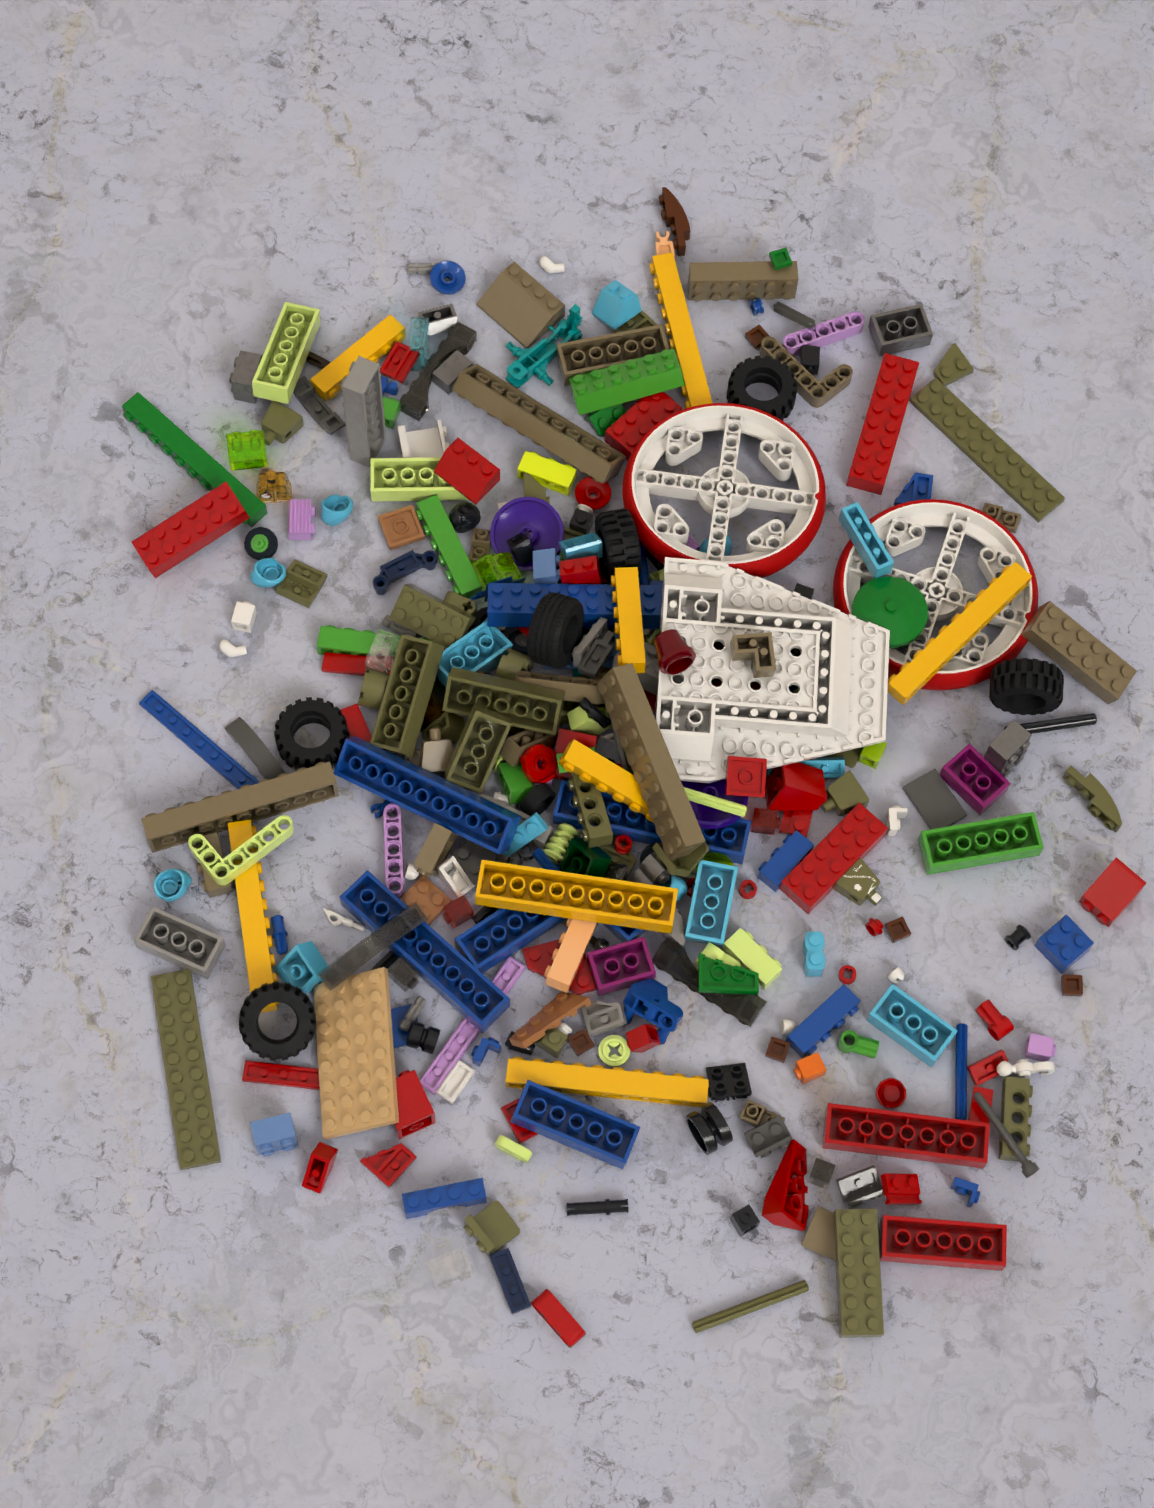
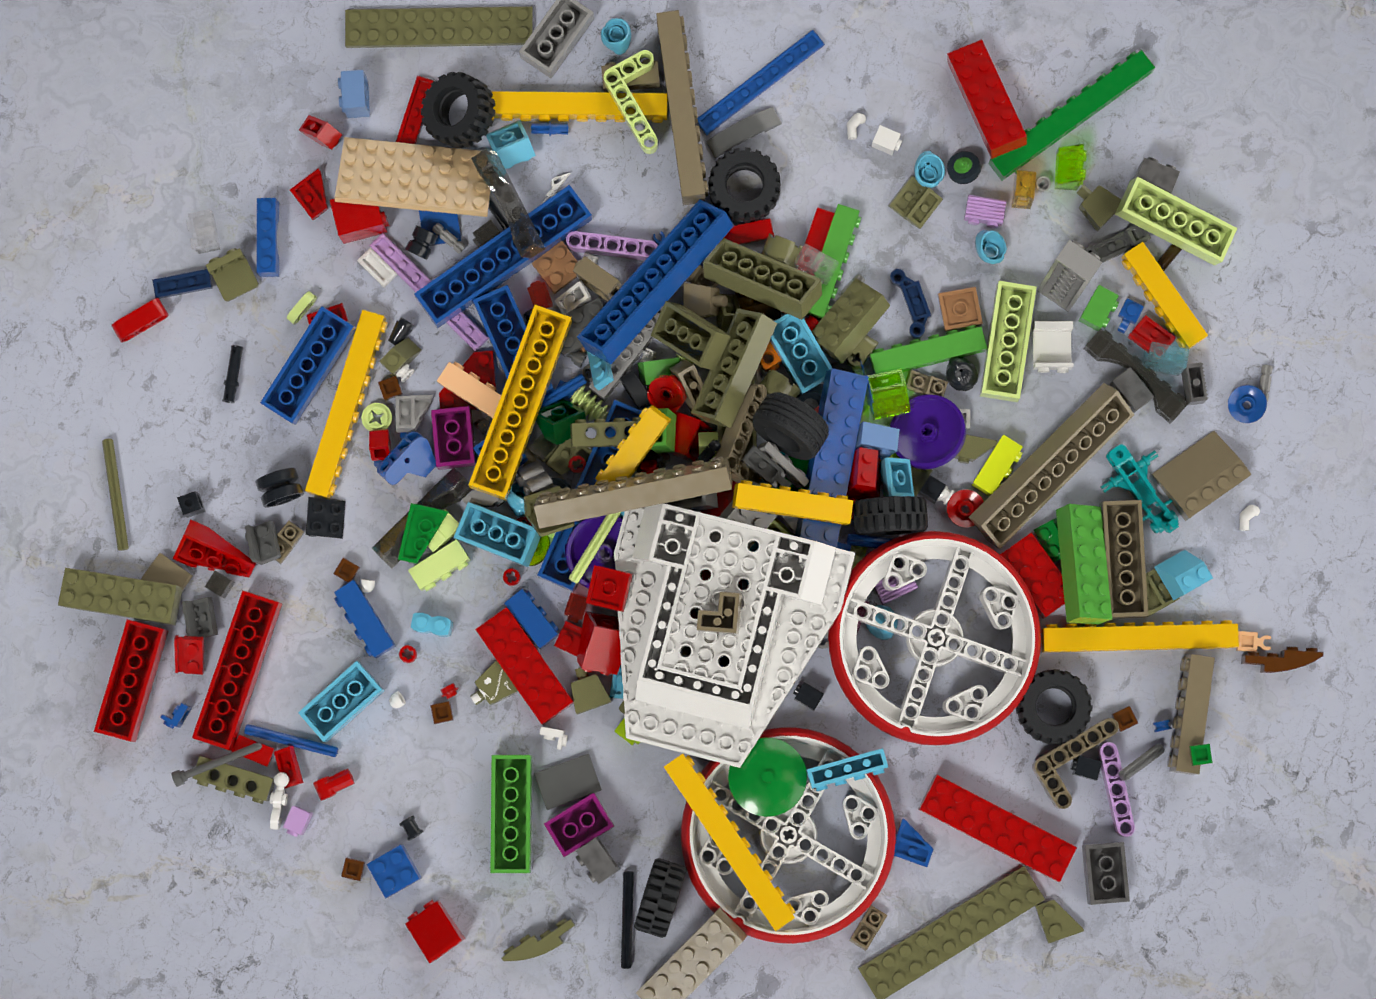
camera: 110 degrees right, 15 degrees up
red slope [434,438,500,505] -> none
blue bracket [471,1037,501,1067] -> none
black brick [506,532,534,565] -> none
medium nougat wing [509,991,591,1049] -> none
dark red piece [654,629,696,675] -> none
orange brick [793,1052,826,1084] -> none
bright green piece [837,1030,879,1059] -> none
red hair [876,1078,906,1109] -> none

